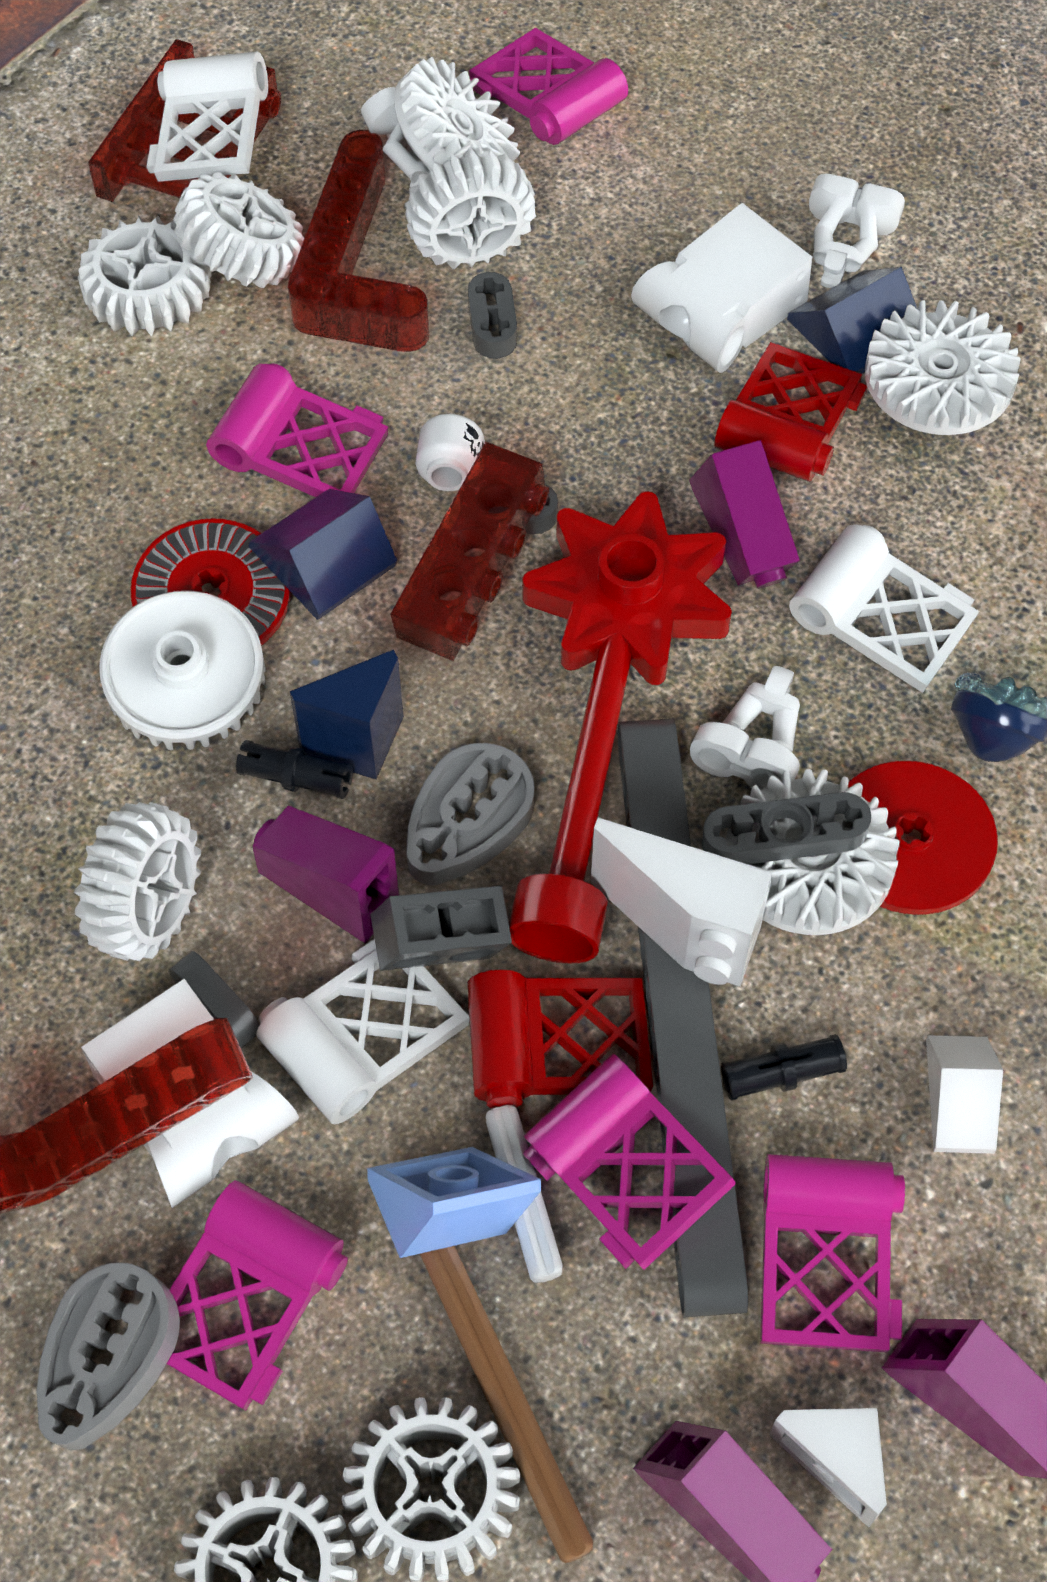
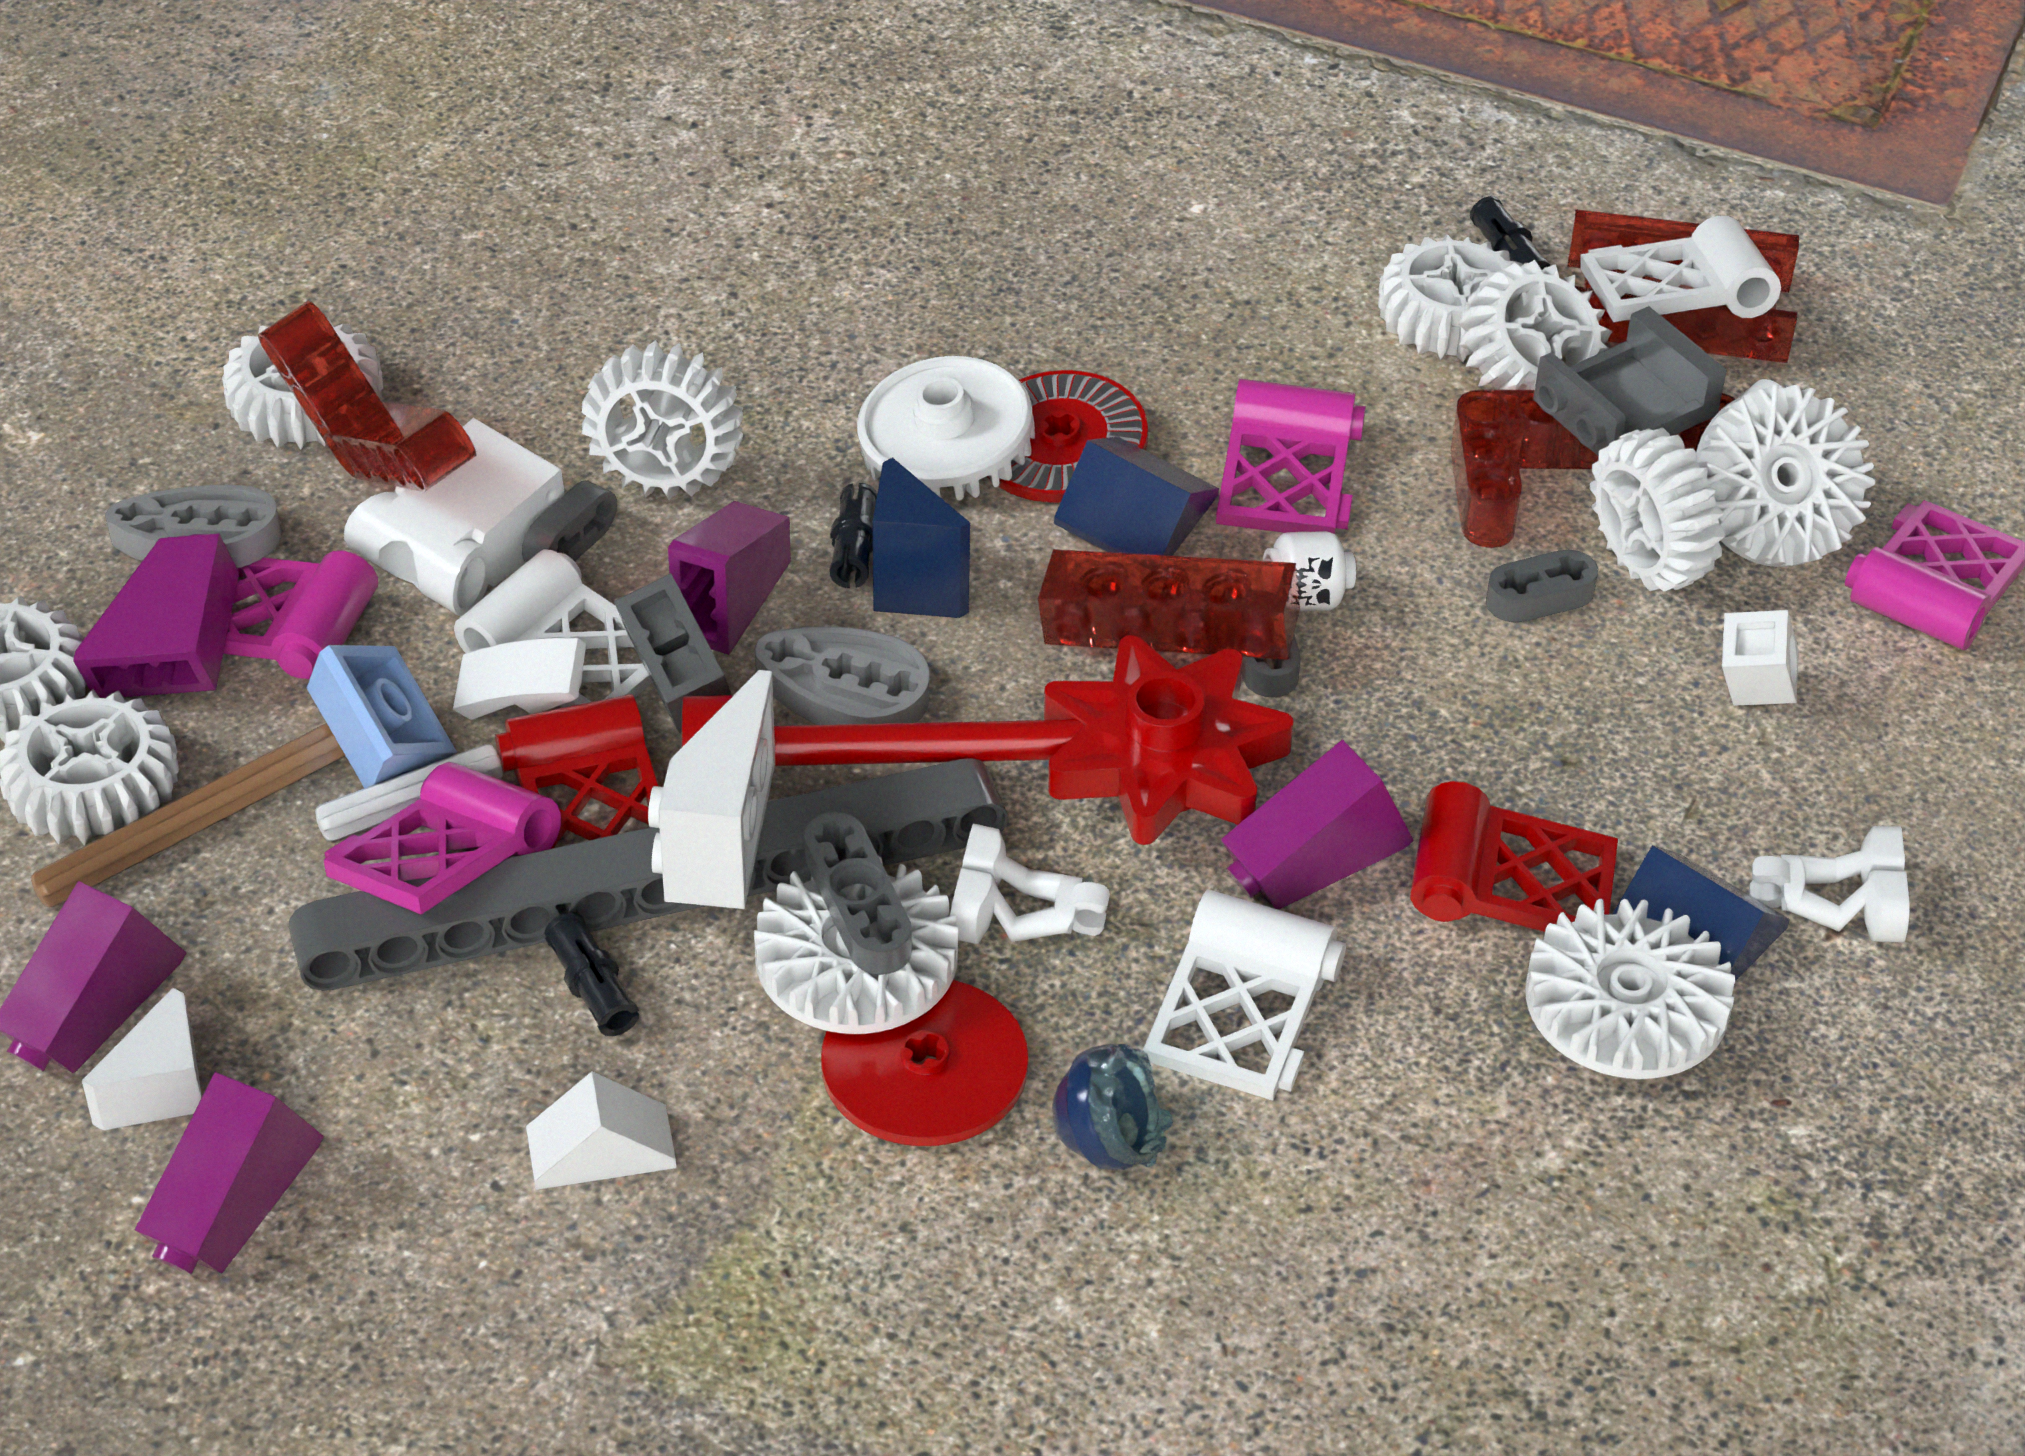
camera: 75 degrees right, 15 degrees down
white piece [631,203,812,373] -> none
dark pink piece [760,1154,905,1353] -> none
none -> magenta slope [73,533,239,699]
none -> white slope [453,638,587,720]
none -> black pin [1470,196,1551,270]
none -> dark grey panel [1533,306,1727,456]
none -> white brick [1722,610,1799,706]

